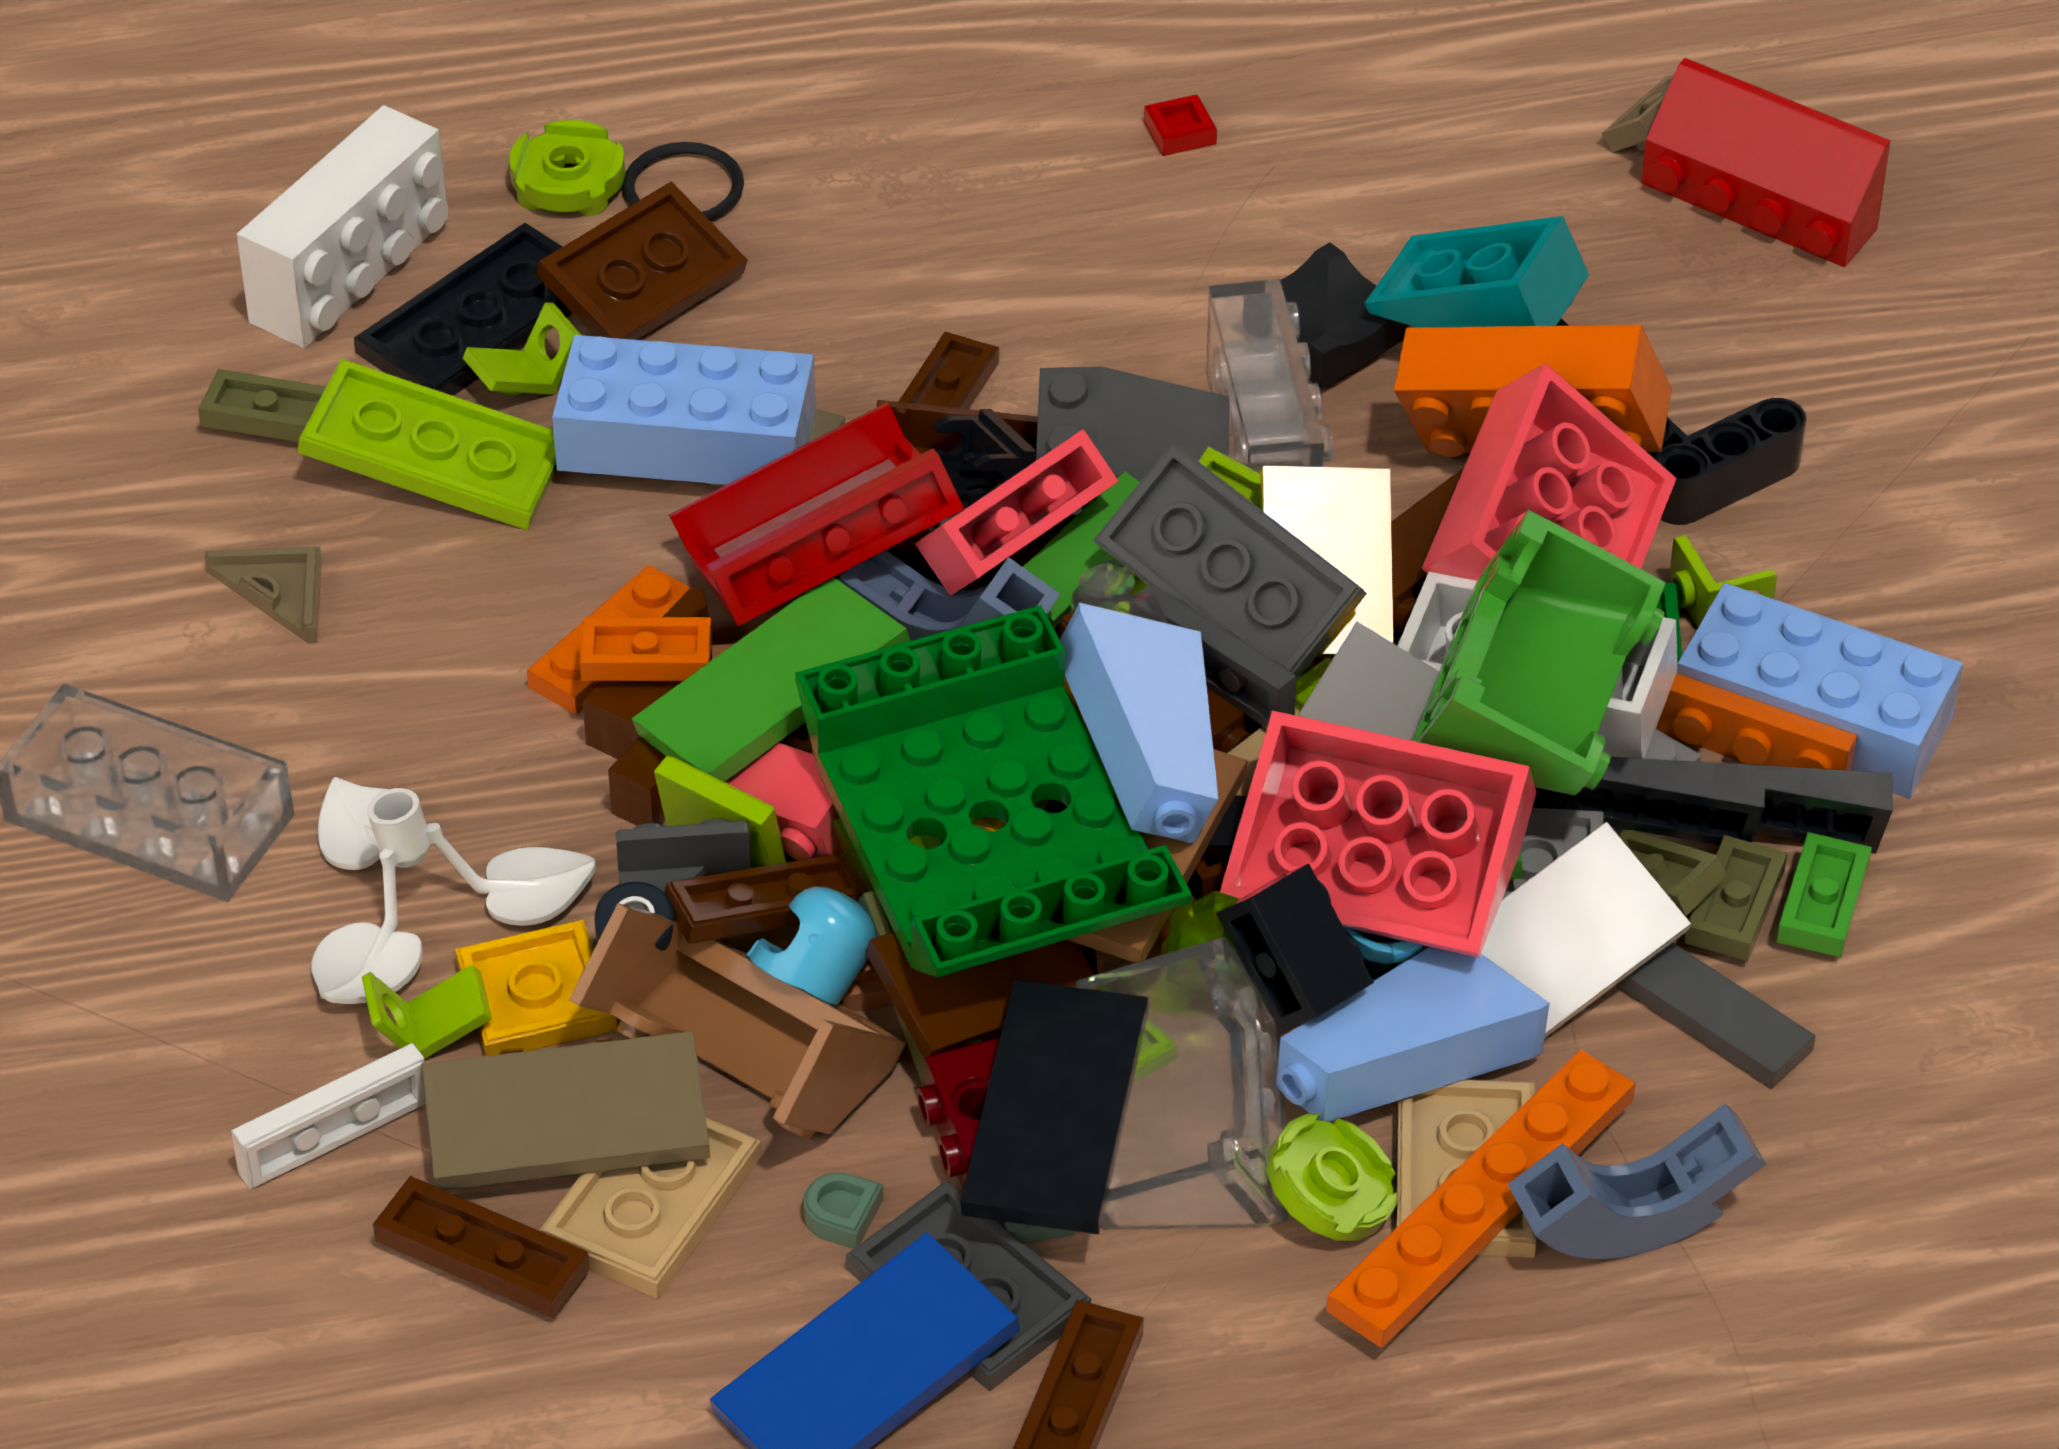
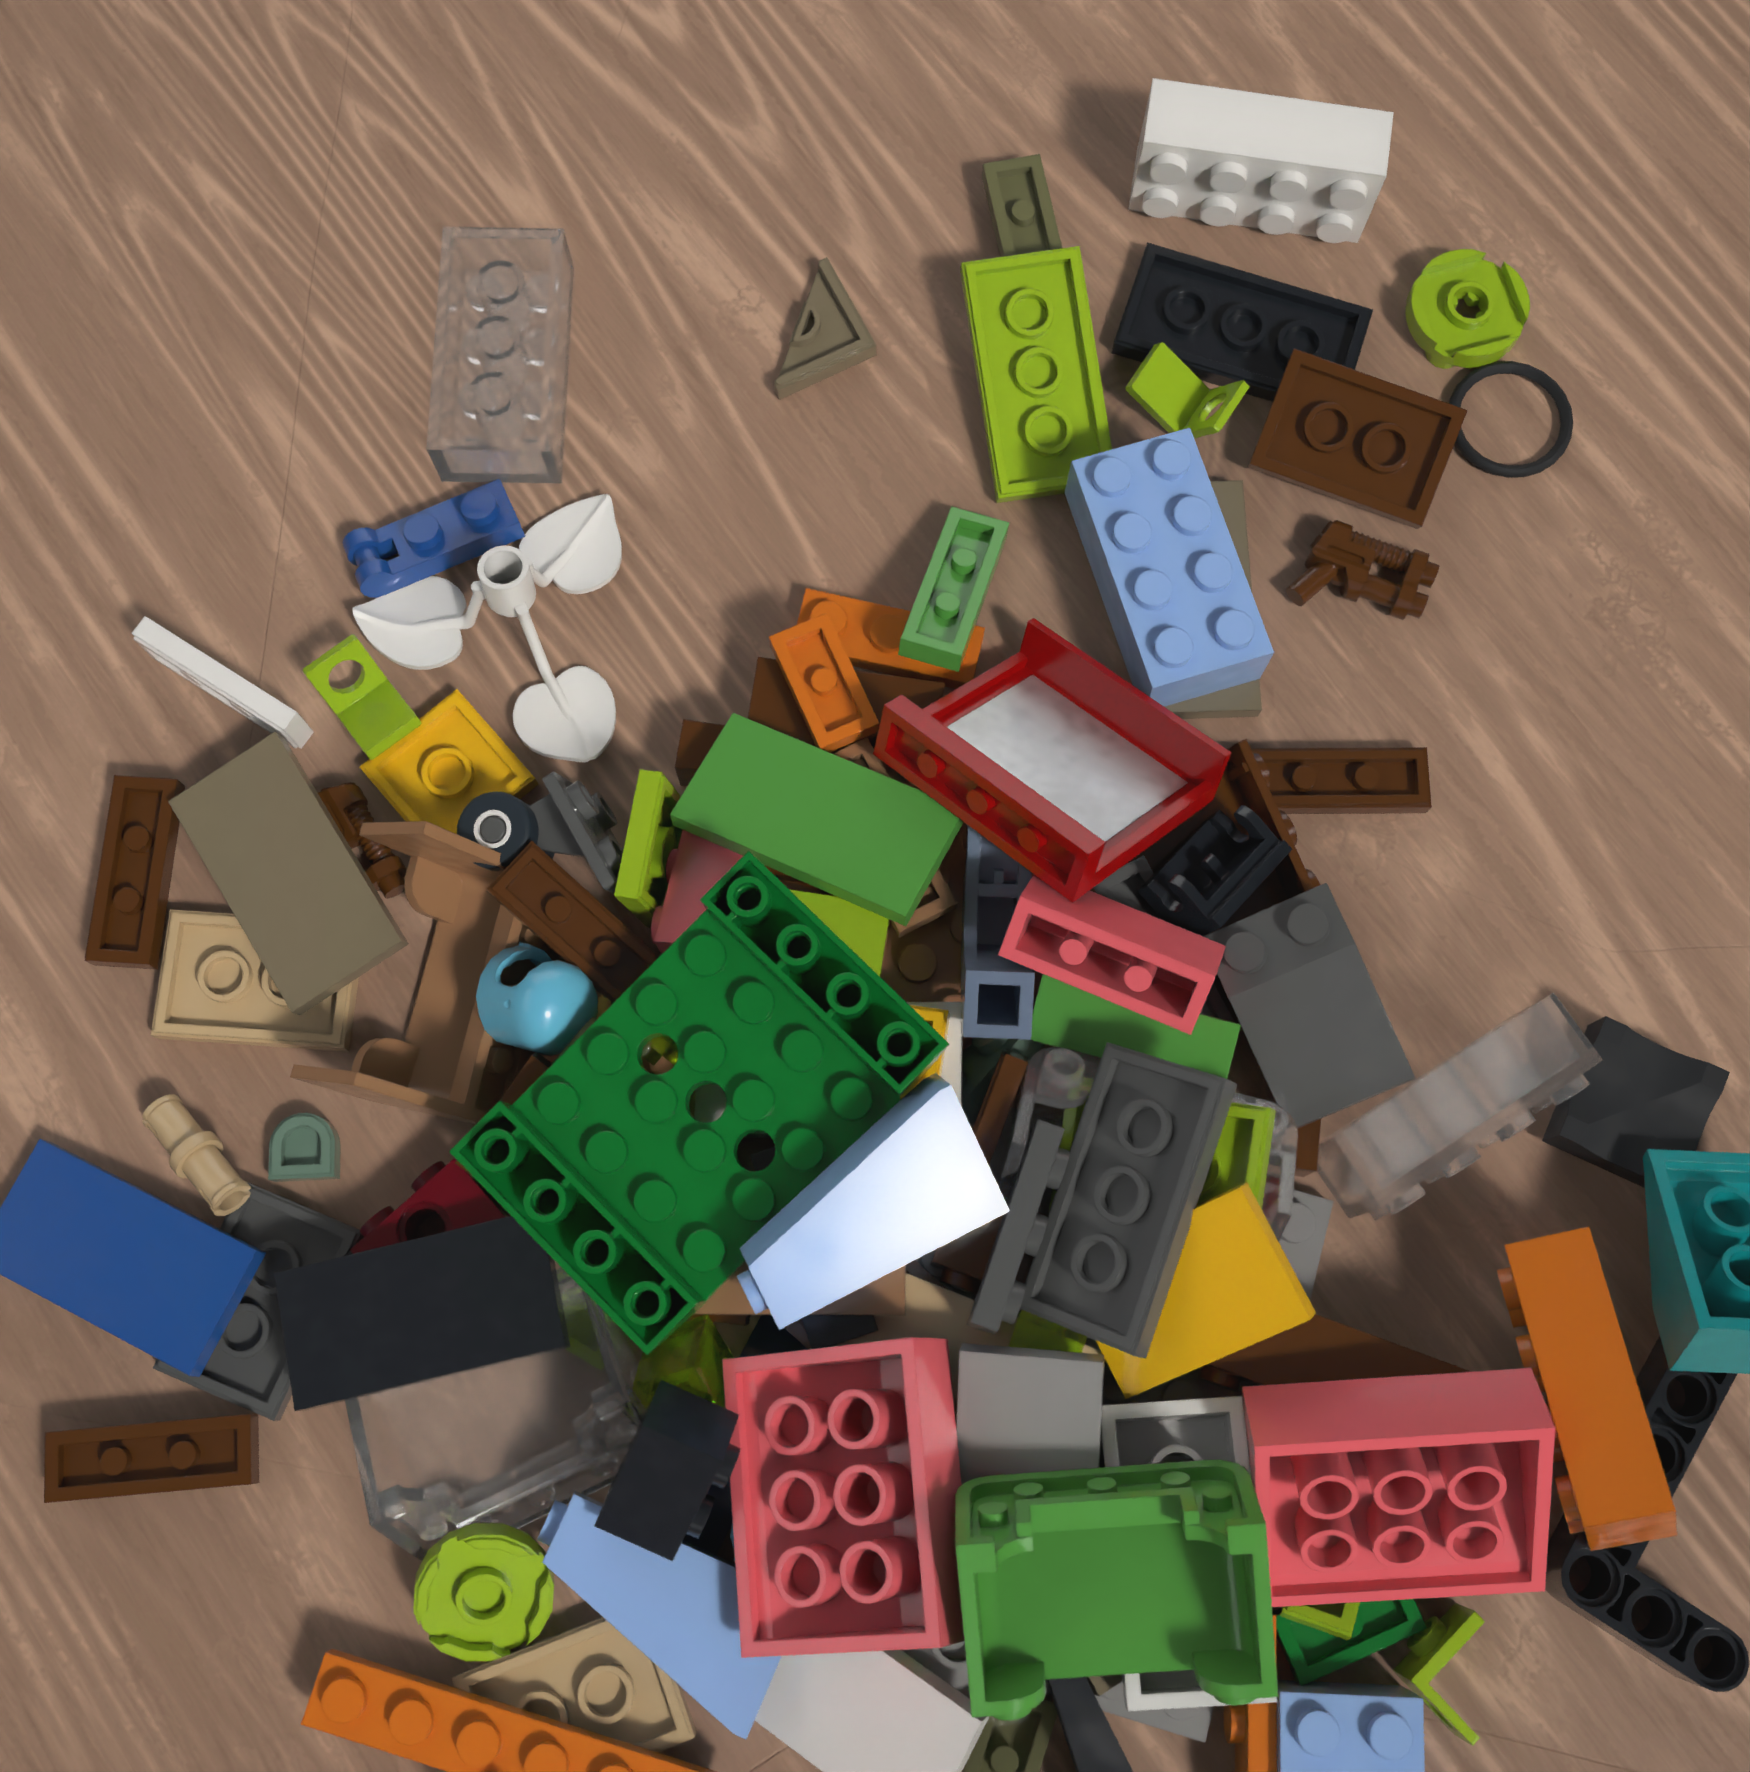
camera: 65 degrees right, 30 degrees up
none -> tan pin [142,1094,251,1216]
none -> blue plate [342,478,526,597]
none -> bright green plate [898,506,1010,672]
none -> reddish brown piece [1286,520,1440,620]

